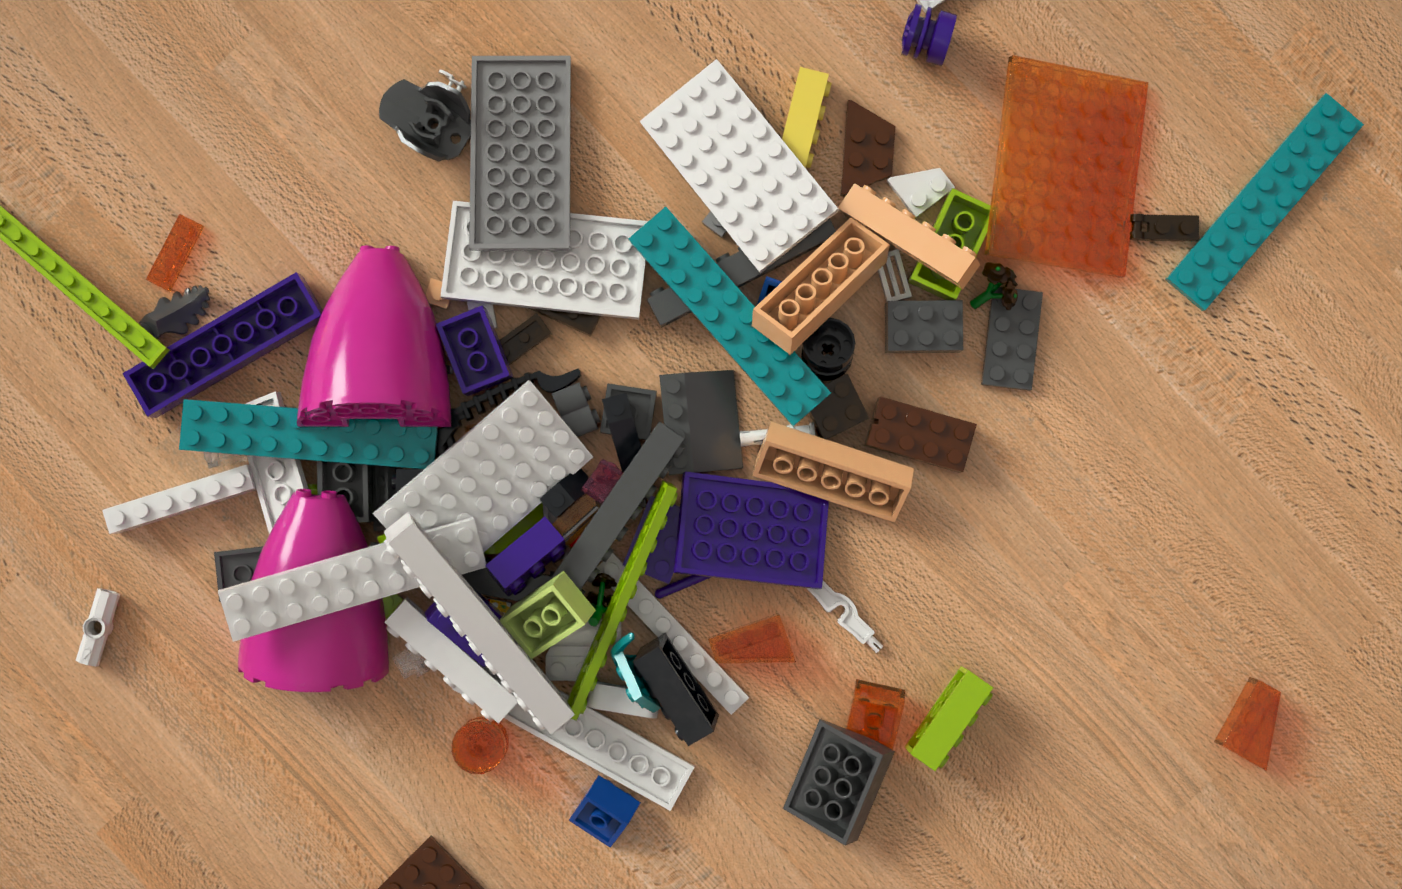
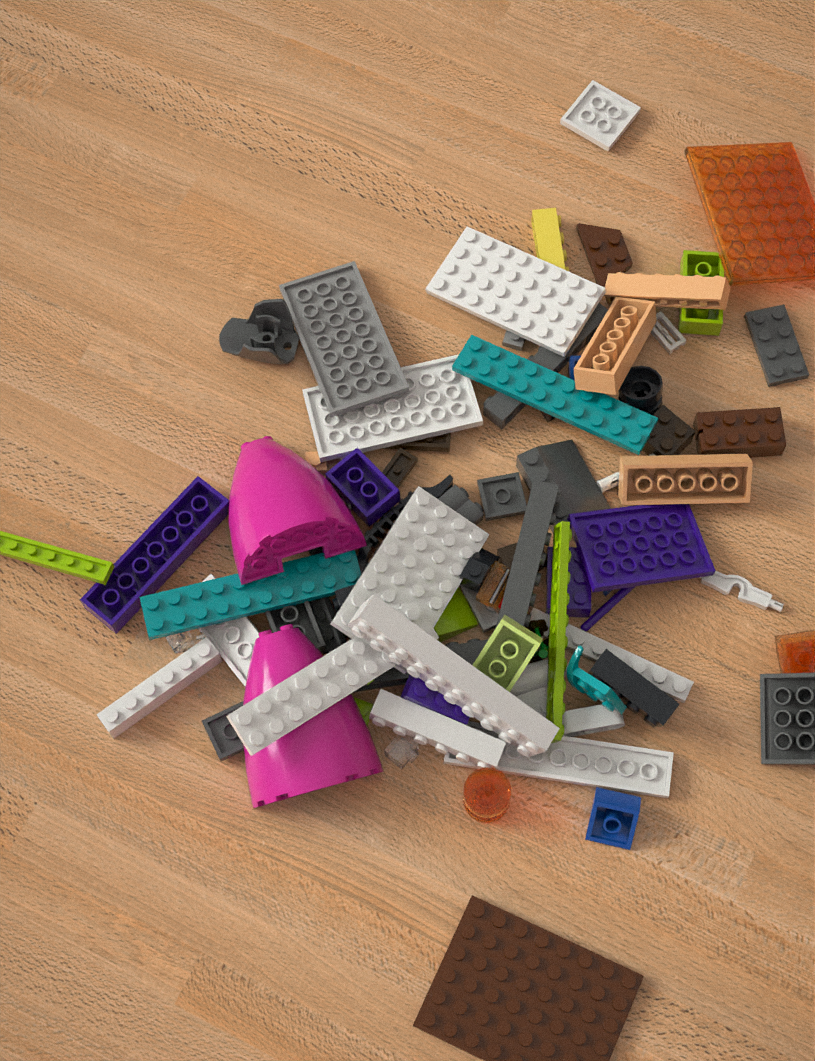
camera: 15 degrees left, 20 degrees down
white piece [76,588,120,667] -> none
dark grey plant [139,285,210,339] -> none
clear orange plate [146,214,204,292] -> none
dark purple brick [485,517,566,597] -> none
clear pink bracket [581,459,623,504] -> none
black slope [602,393,641,473] -> none
clear orange wedge [708,613,796,663] -> none
dark grey brick [885,300,963,353] -> none
white wing [886,168,955,218] -> none
dark purple wheel [901,3,957,66] -> none
dark brown plant [970,262,1018,310] -> none

